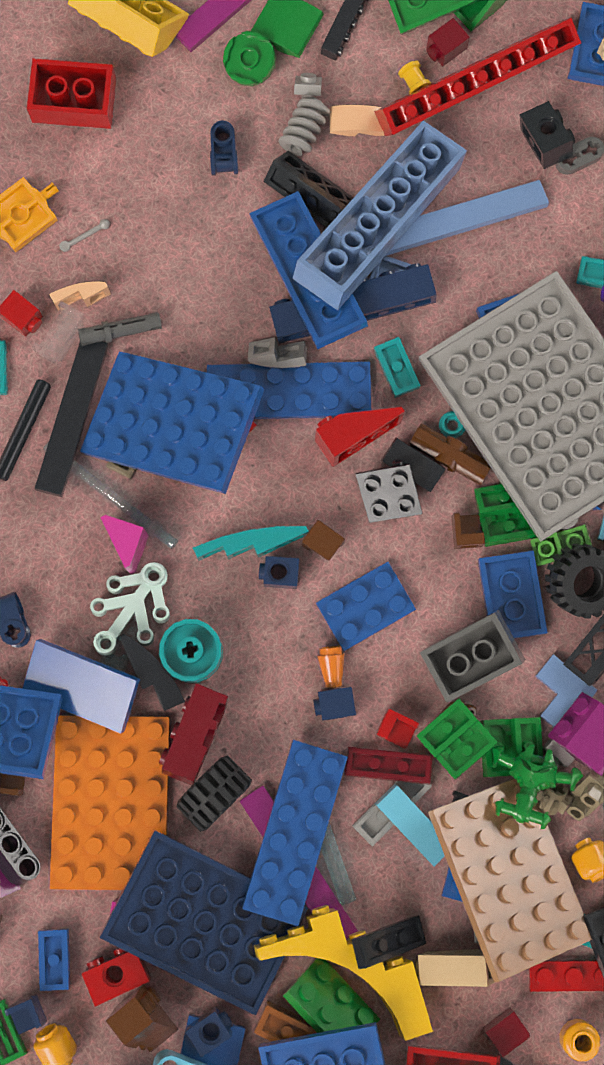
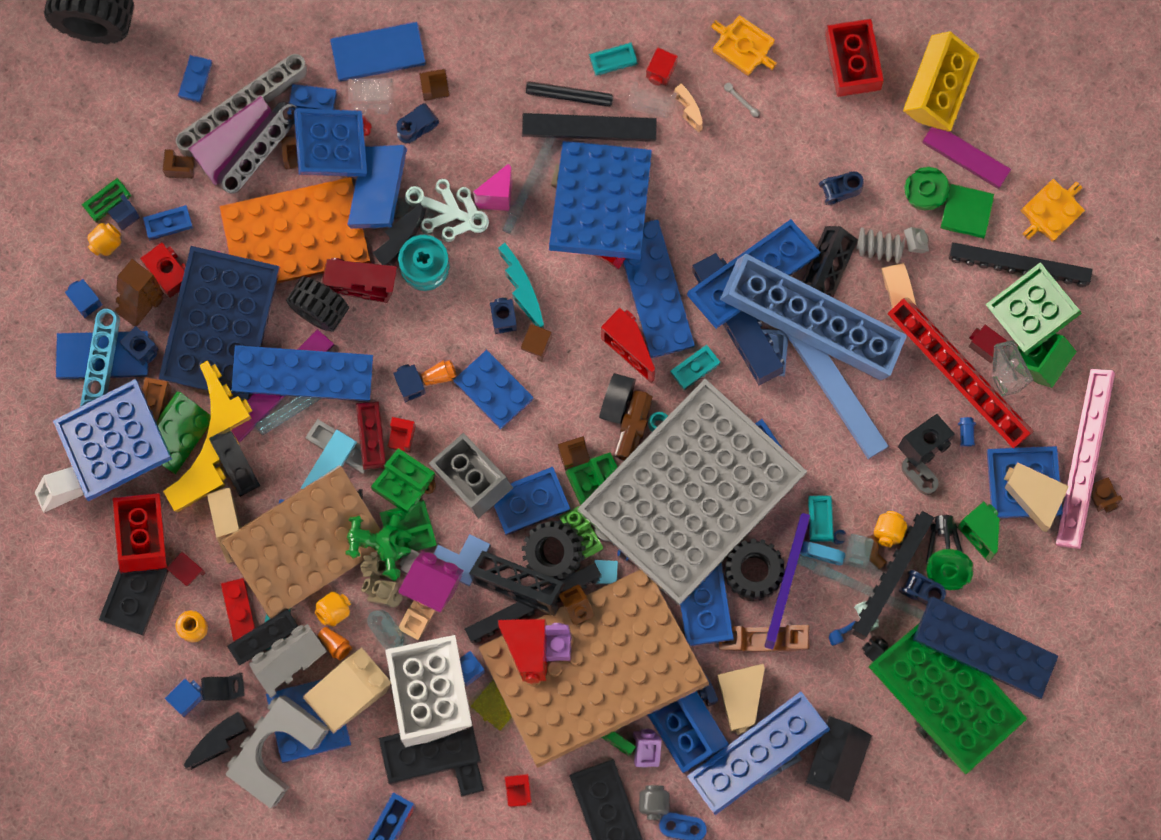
camera: 80 degrees right, 5 degrees down
dark grey pin [78,312,162,346] -> none
light grey slope [248,337,307,368] -> none
hinge [356,459,423,523] -> none
yellow bush [398,60,431,94] -> none
none -> blue pin [958,417,976,447]
none -> clear slope [992,340,1034,397]

